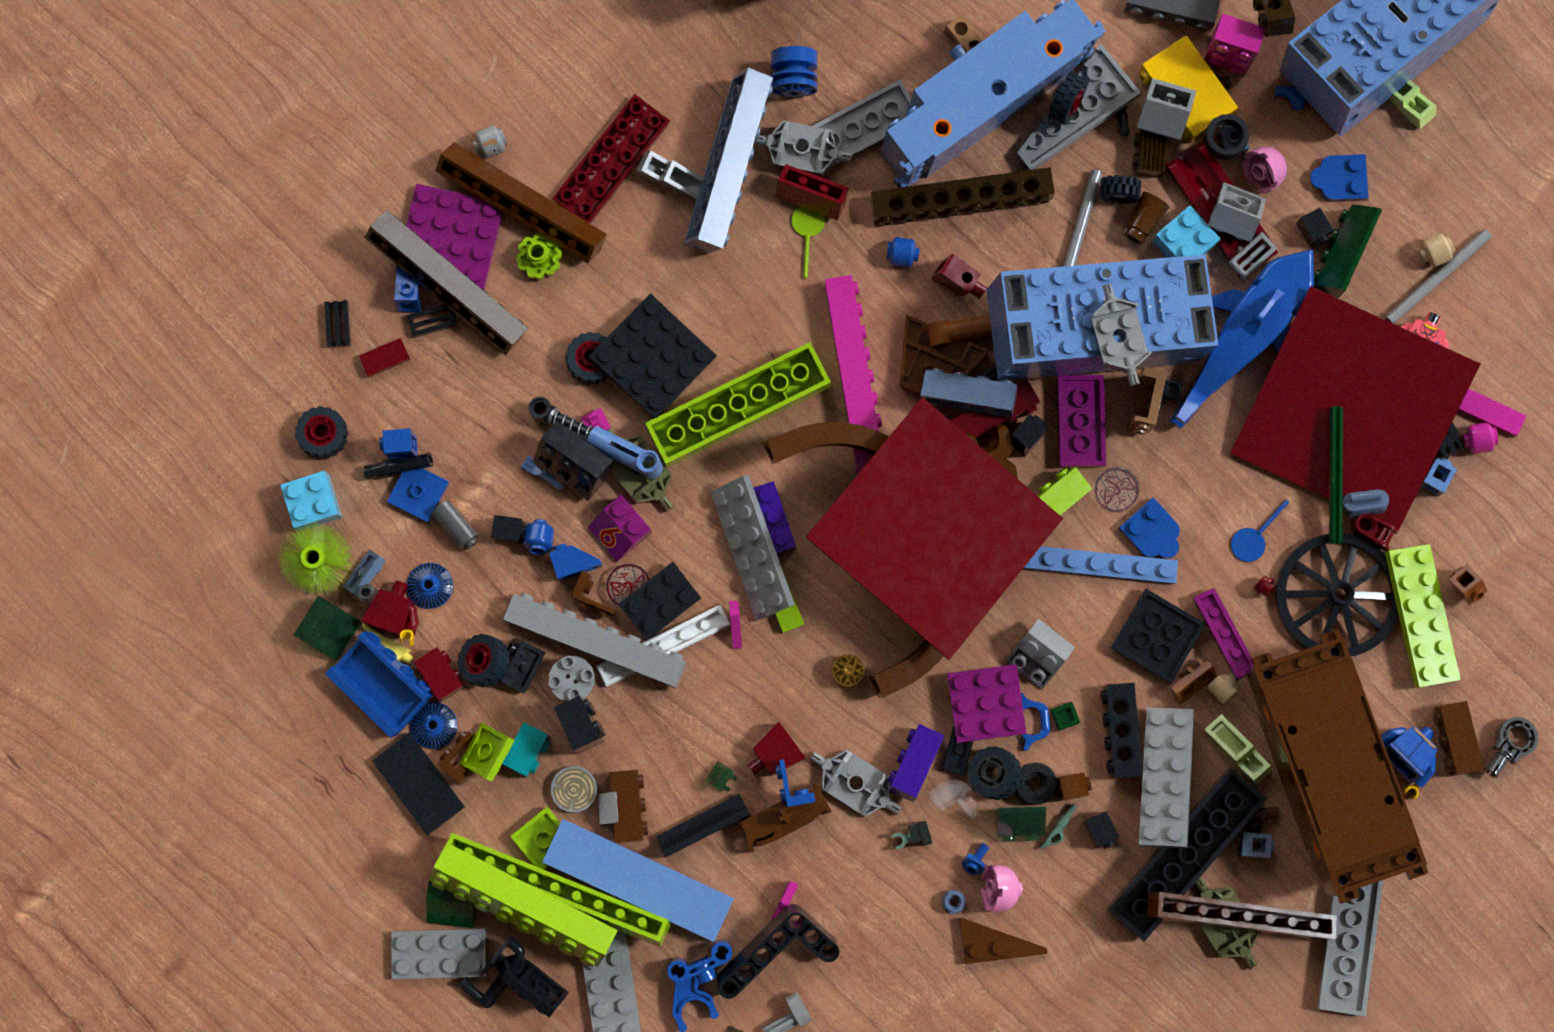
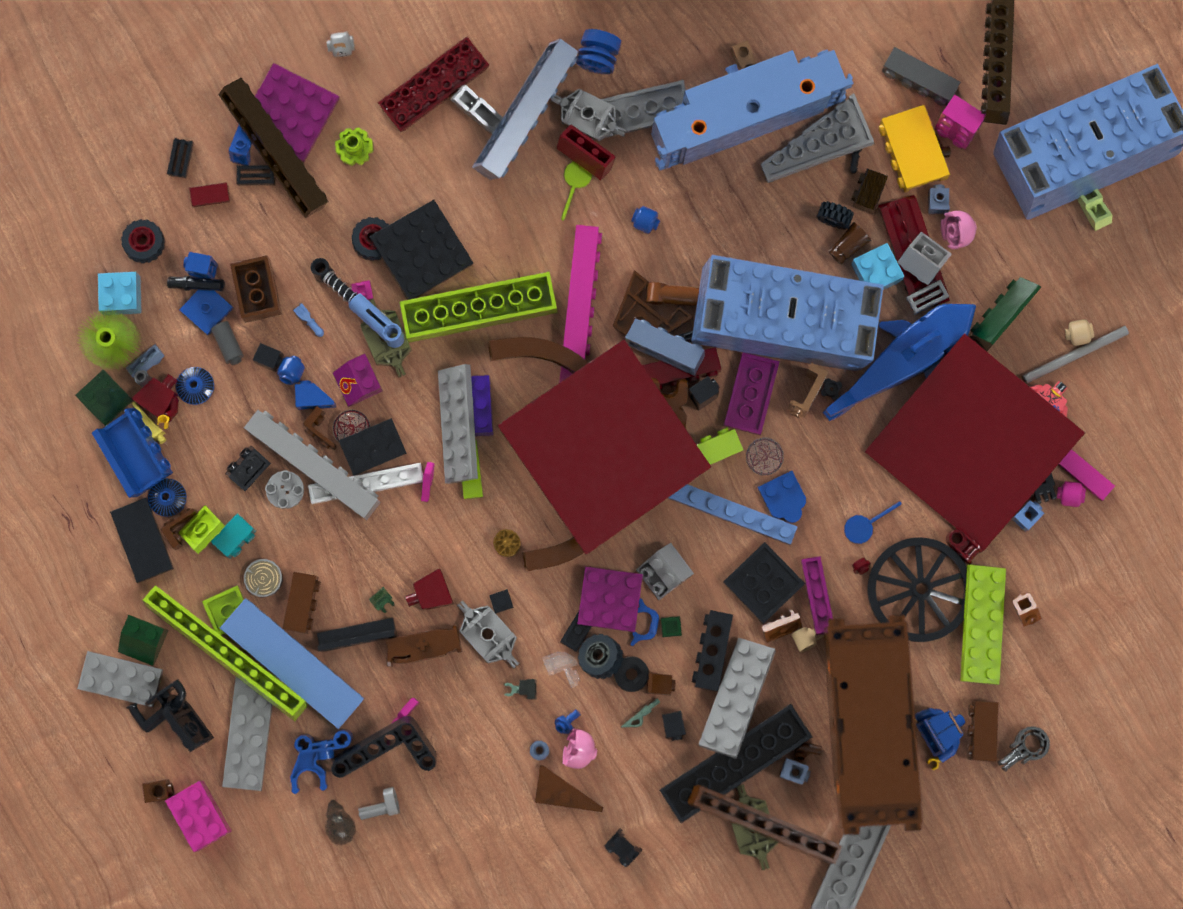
camera: 20 degrees right, 0 degrees up
dark red brick [414,647,464,704] -> none
lime brick [429,843,618,967] -> none
reddish brown brick [435,142,607,263] -> none
black wheel [457,634,510,688] -> none
black brick [533,421,613,501] -> none
black brick [554,696,606,754] -> none
white sticker [598,792,618,825] -> none
blue bracket [776,759,815,807] -> none
dark brown brick [870,167,1055,226] -> none
dark purple brick [887,724,945,803] -> none
dark red torso [931,253,987,299] -> none
clear green slope [995,807,1046,842] -> none
black wheel [1048,72,1088,125] -> none
light grey piece [1064,169,1102,266] -> none
light grey plate [1090,284,1151,386] -> none
light grey slope [1137,78,1196,141] -> none
black tyre [1204,114,1249,160] -> none
yellowish green slope [1204,714,1272,786] -> none
blue arm [1275,85,1305,111] -> none
black brick [1296,207,1334,247] -> none
blue plate [1310,154,1369,202] -> none
dark green axle [1329,406,1343,544] -> none
sand blue piece [1343,489,1389,517] -> none
none -> reddish brown brick [230,255,282,323]
none -> black plate [489,589,514,614]
none -> black piece [604,828,643,867]

